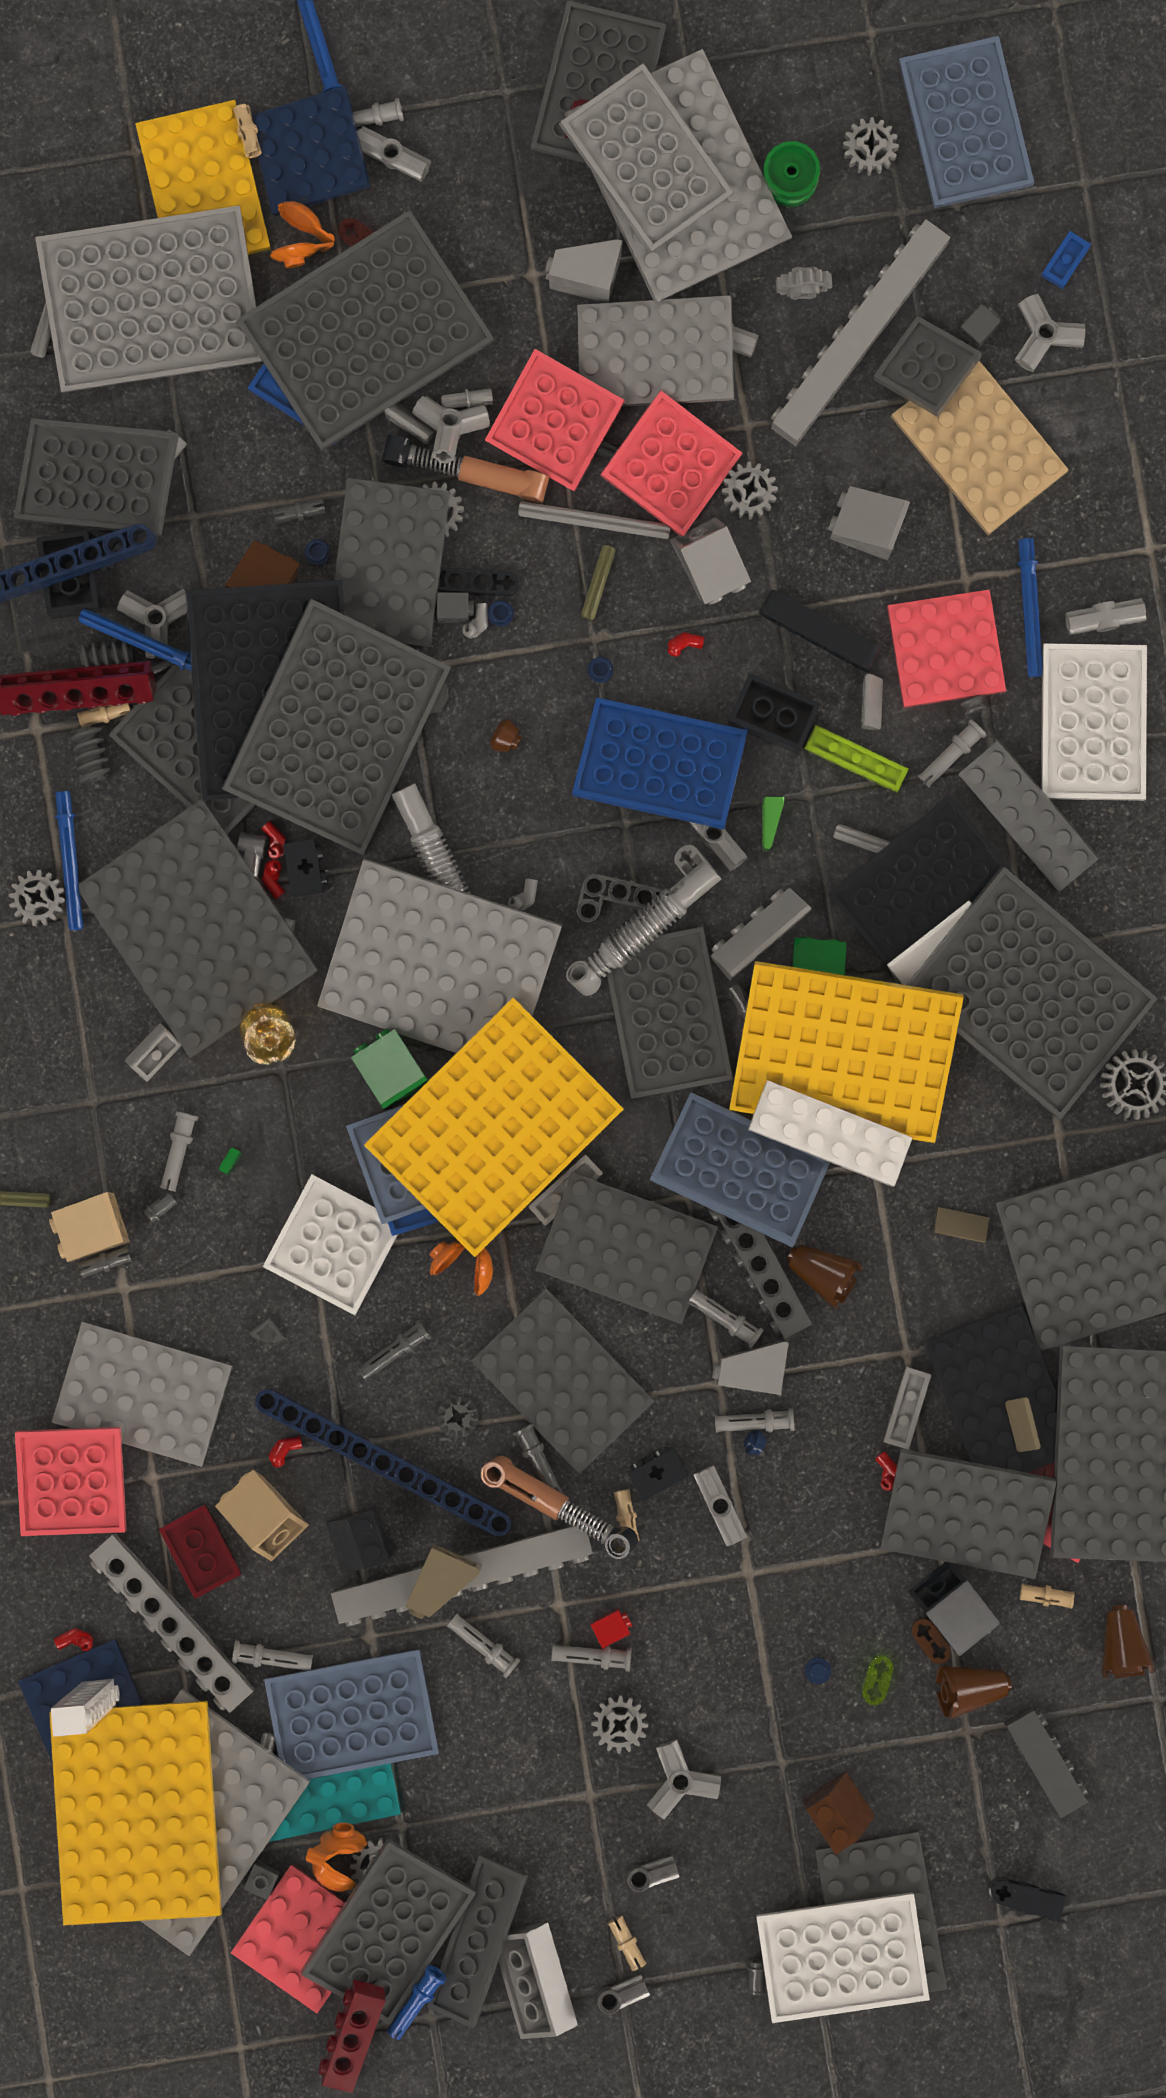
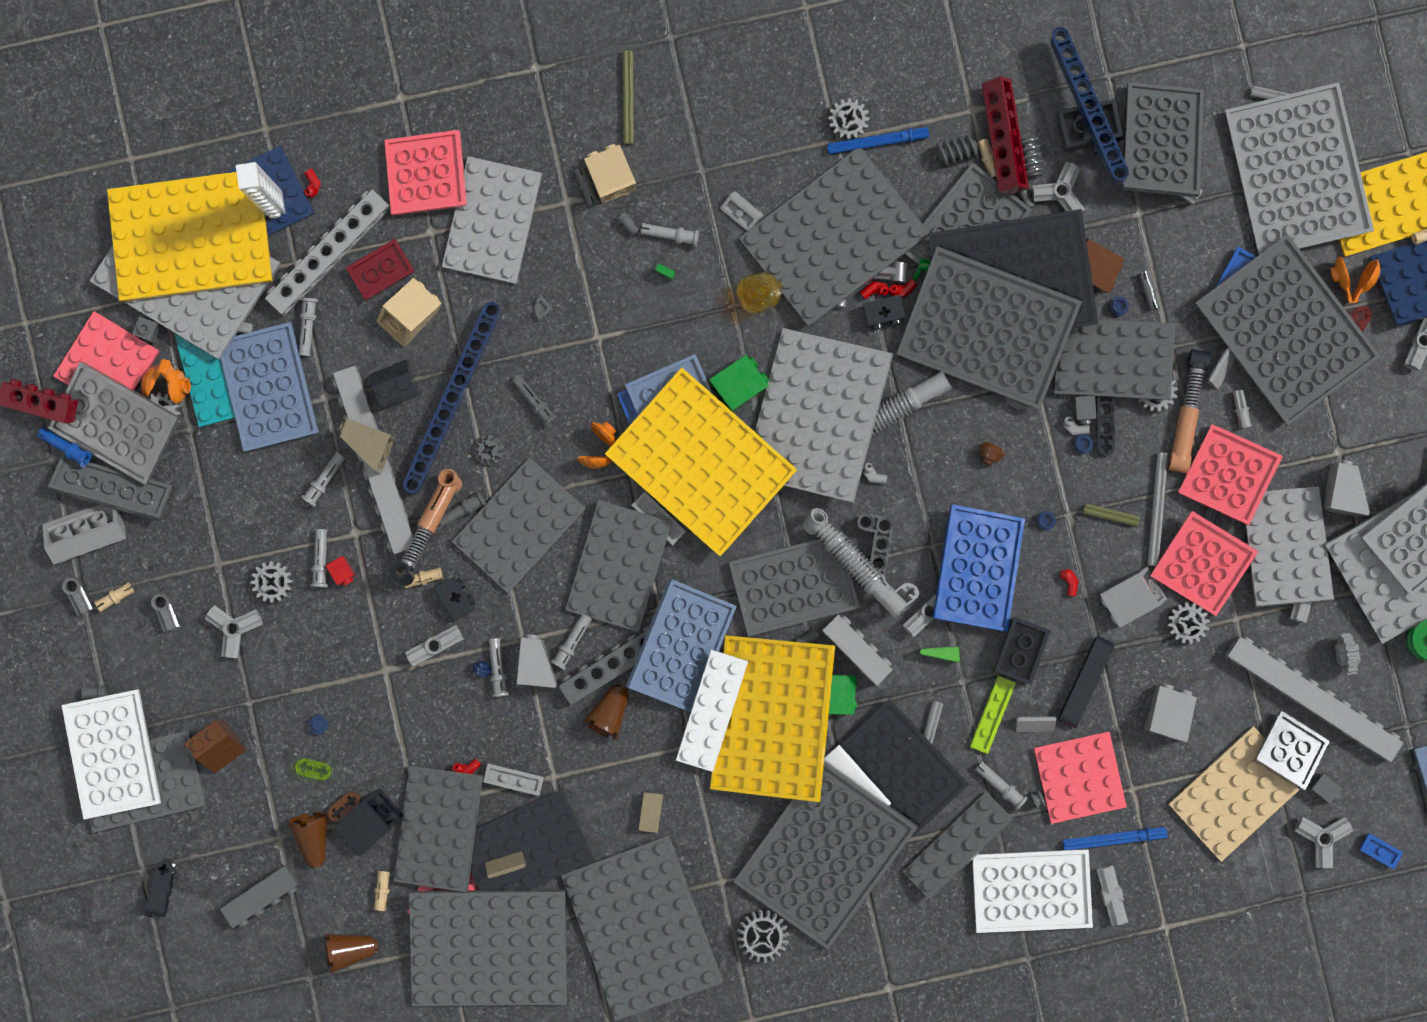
camera: 90 degrees right, 0 degrees up
blue axle [79,609,192,671] -> none
white plate [263,1175,398,1315] -> none
red arm [269,1436,303,1468] -> none
light grey piece [413,396,490,464] -> none
none -> green hand [912,258,930,281]

